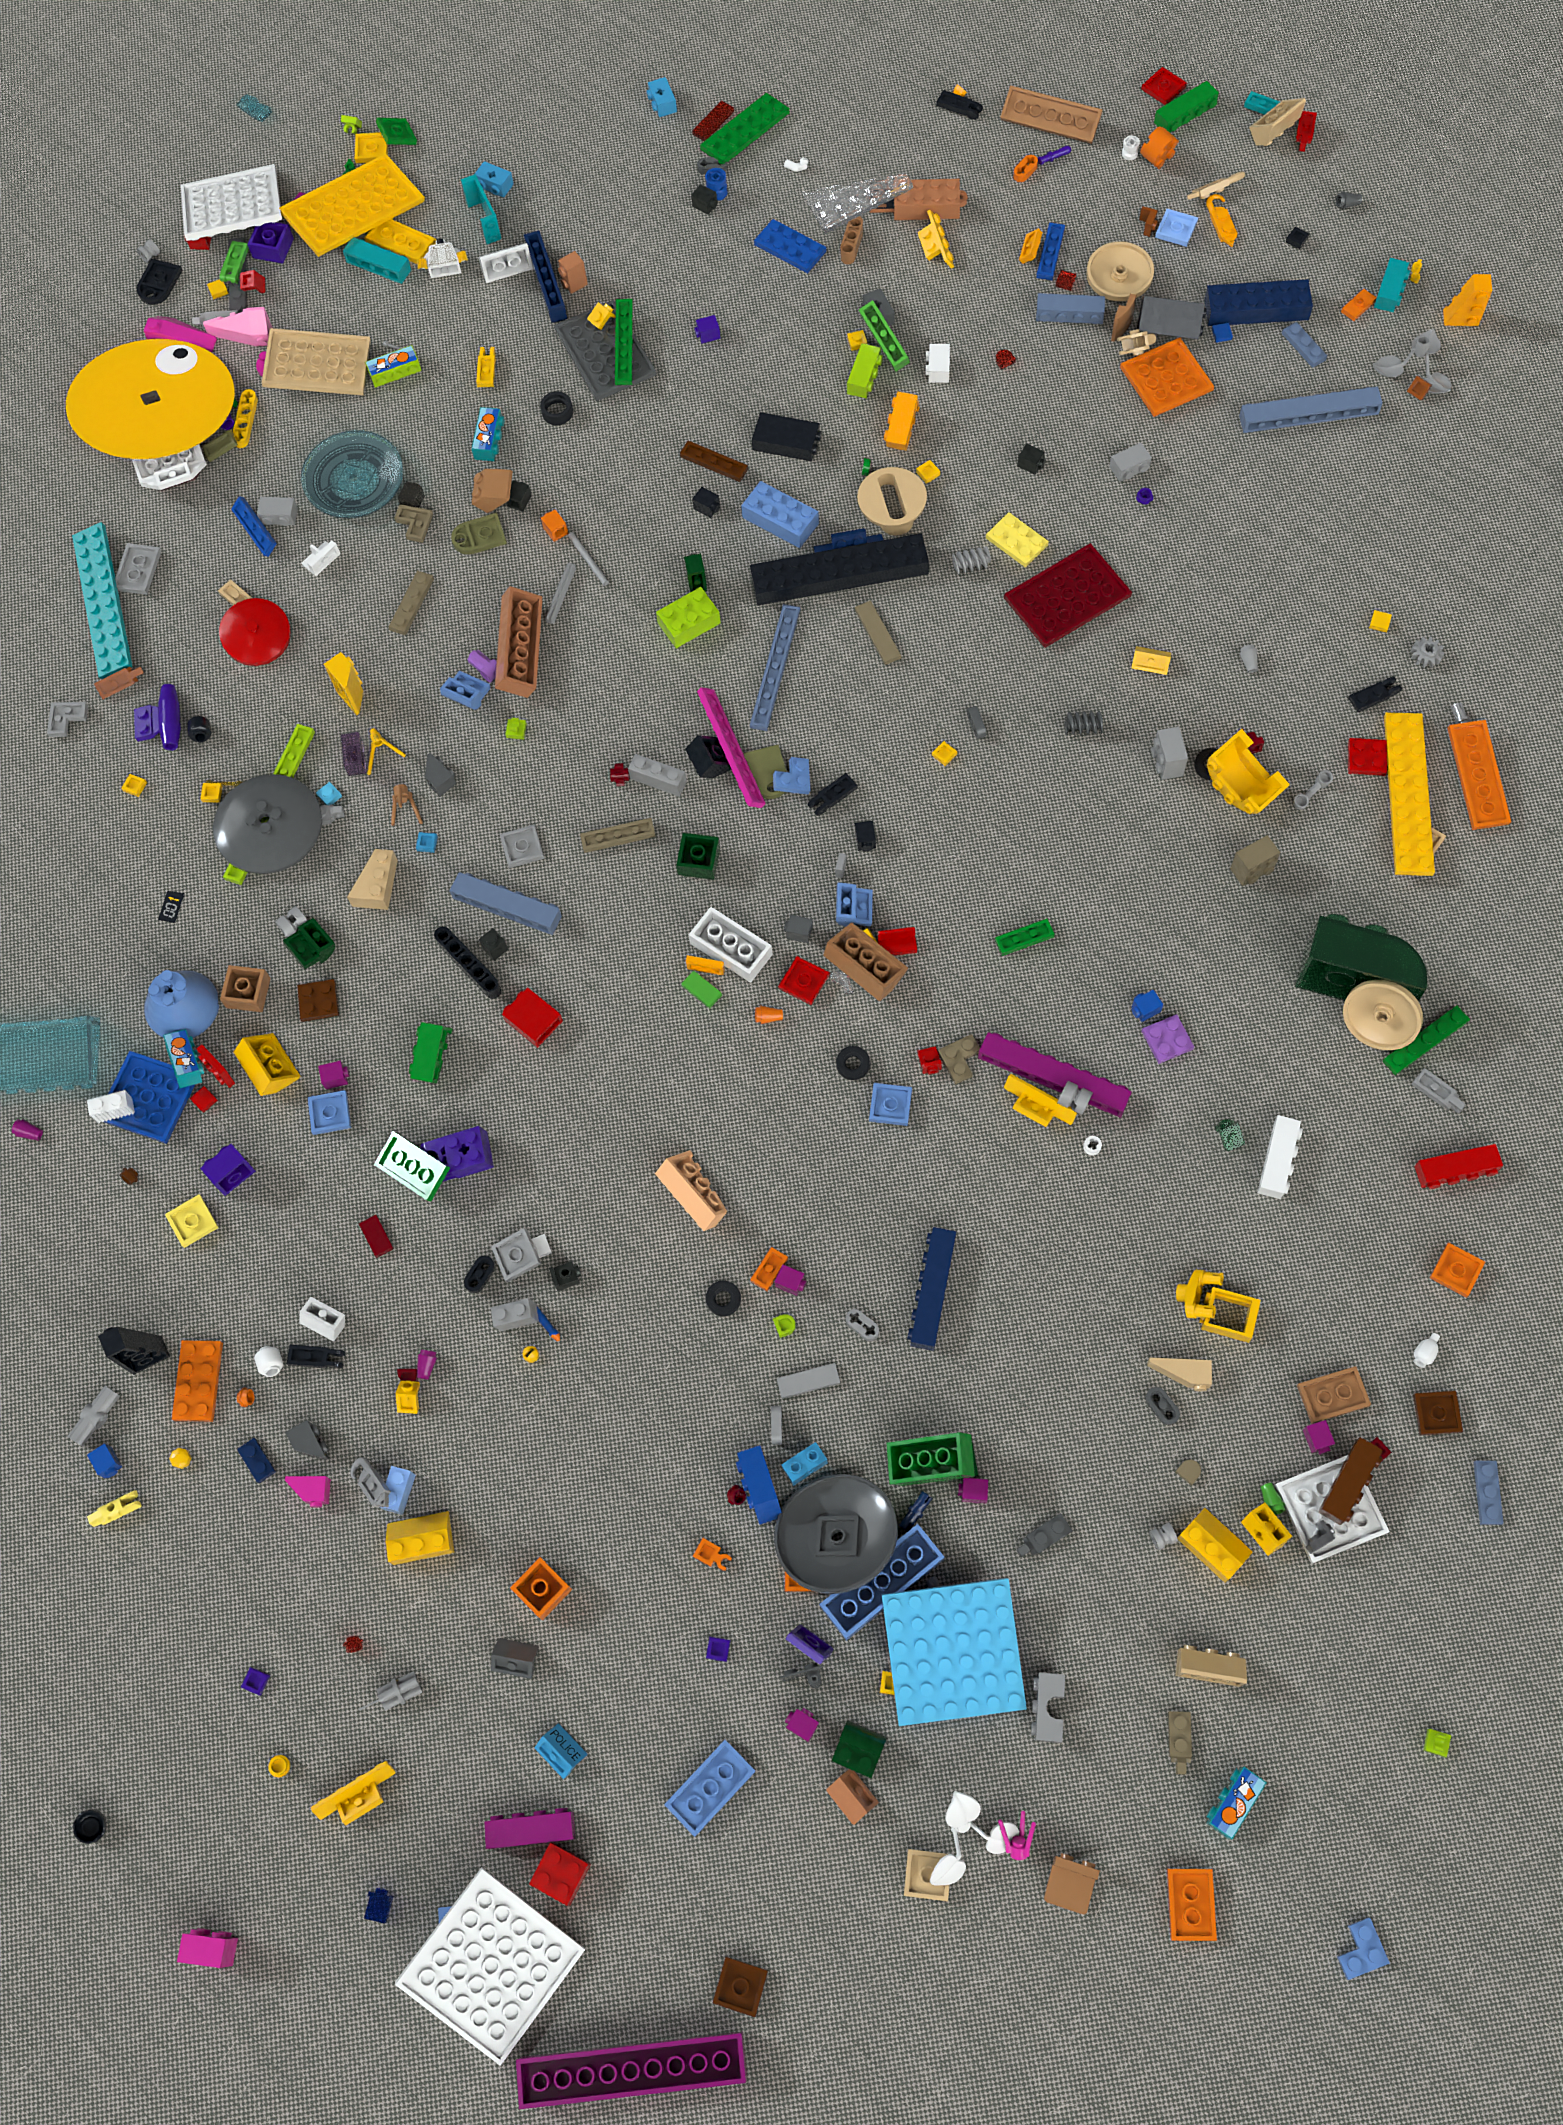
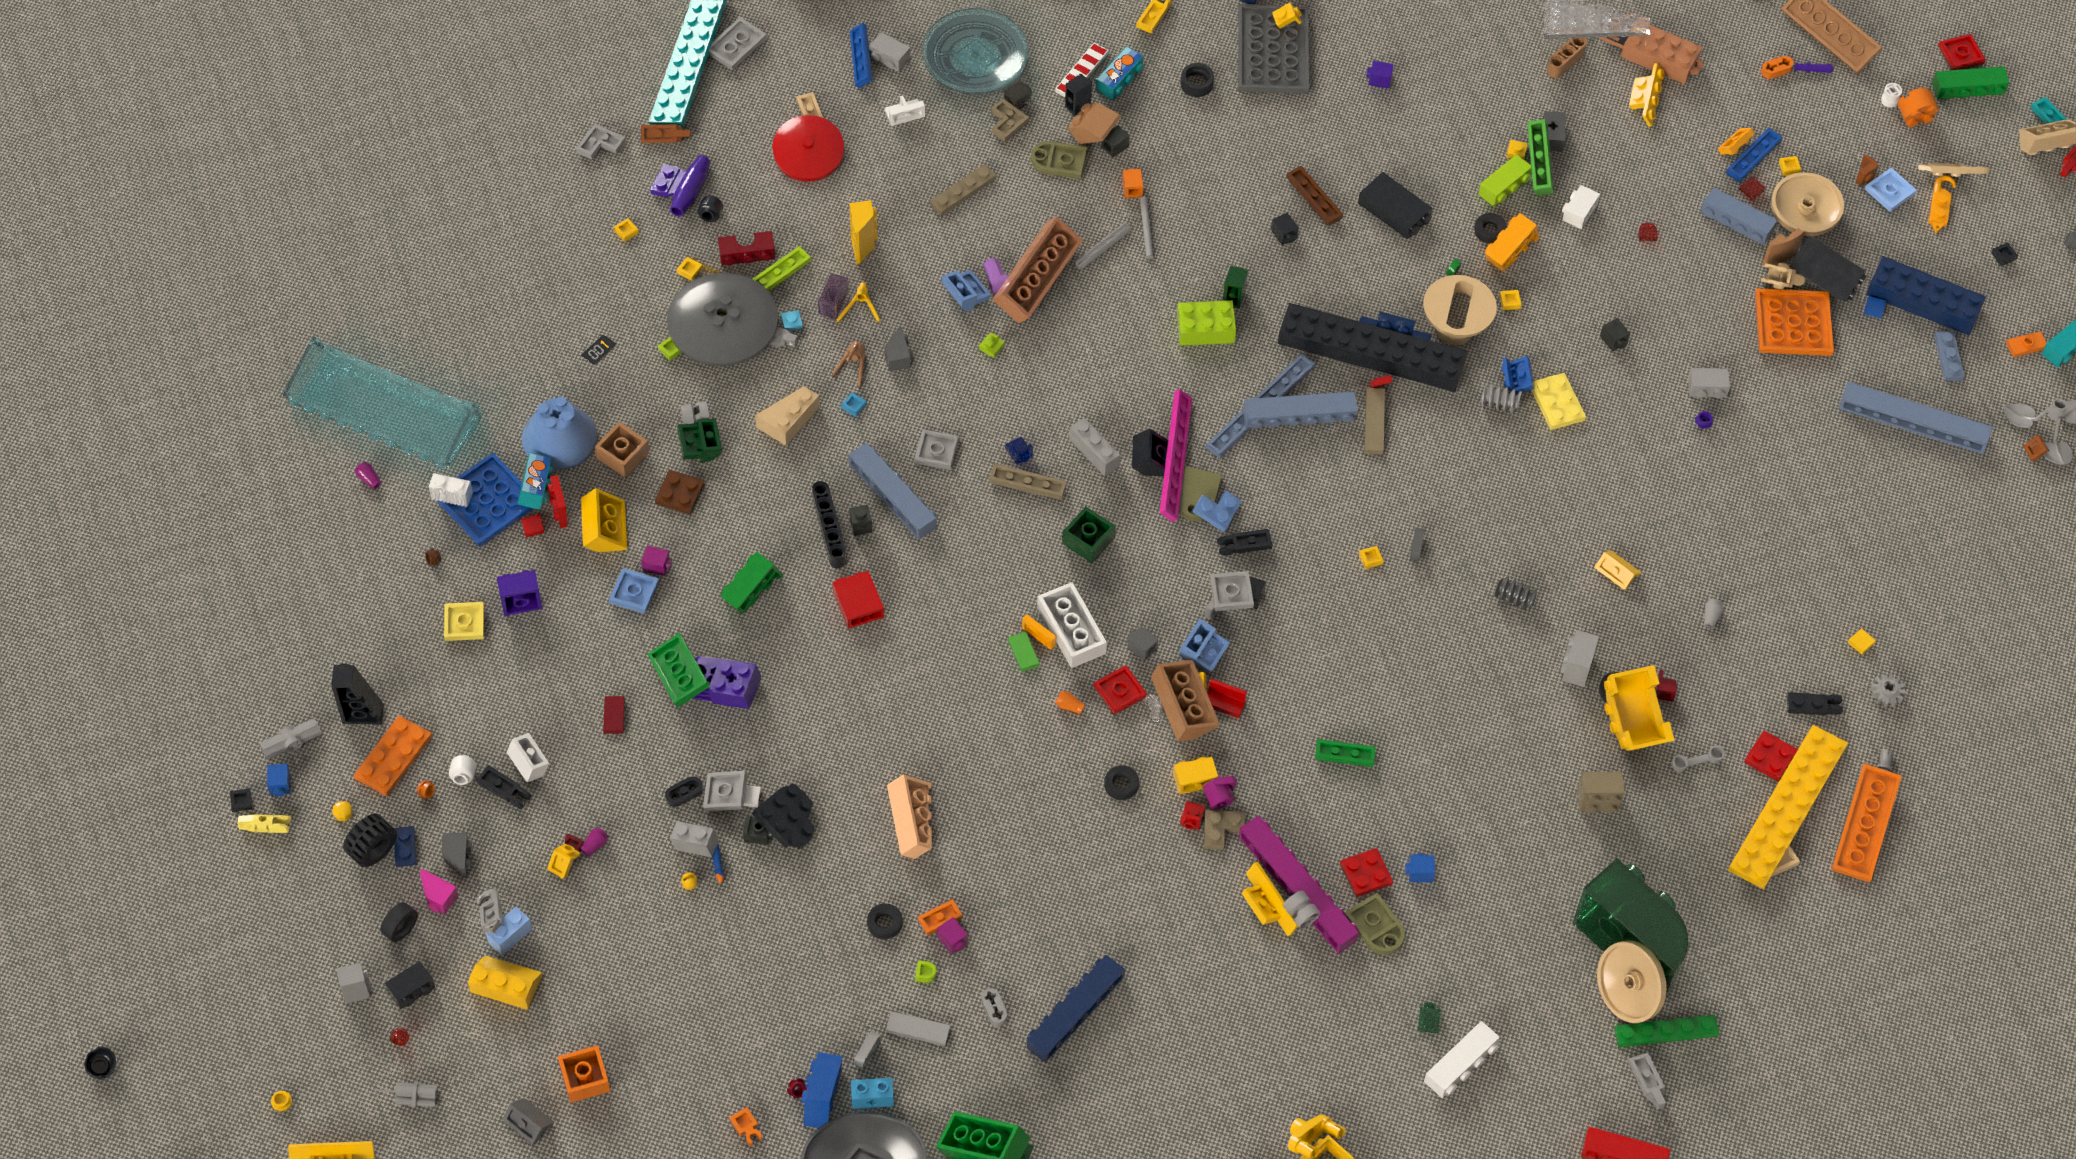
camera: 20 degrees right, 10 degrees down
dark purple tile [241,1667,270,1696] -> none
dark red gear [610,763,630,786] -> none
green plate [615,299,633,385] -> none
medium blue brick [741,481,819,548] -> none
blue plate [754,219,826,274] -> none
medium blue plate [869,1083,912,1126] -> none
dark red plate [1004,543,1132,648] -> none
white bush [1083,1136,1102,1156] -> none
medium lavender plate [1141,1014,1194,1064] -> none
none -> black plate [230,788,252,812]
none -> light grey brick [336,963,372,1004]
none -> black tyre [343,813,398,868]
none -> black tyre [380,902,418,942]
none -> black brick [385,961,435,1010]
none -> dark red arch [718,231,775,266]
none -> black plate [752,784,815,849]
none -> clear blue bracket [1005,437,1033,464]
none -> tile [1055,43,1109,97]
none -> black brick [1065,74,1092,115]
none -> yellow brick [1173,757,1218,794]
none -> magenta piece [1202,776,1237,810]
none -> light grey plate [1210,571,1254,611]
none -> sand blue brick [1242,392,1358,429]
none -> red plate [1340,848,1393,897]
none -> olive tile [1345,893,1405,955]
none -> red tile [1369,375,1393,388]
none -> black tyre [1474,213,1507,244]
none -> blue bracket [1501,356,1535,396]
none -> yellow tile [1779,156,1802,176]

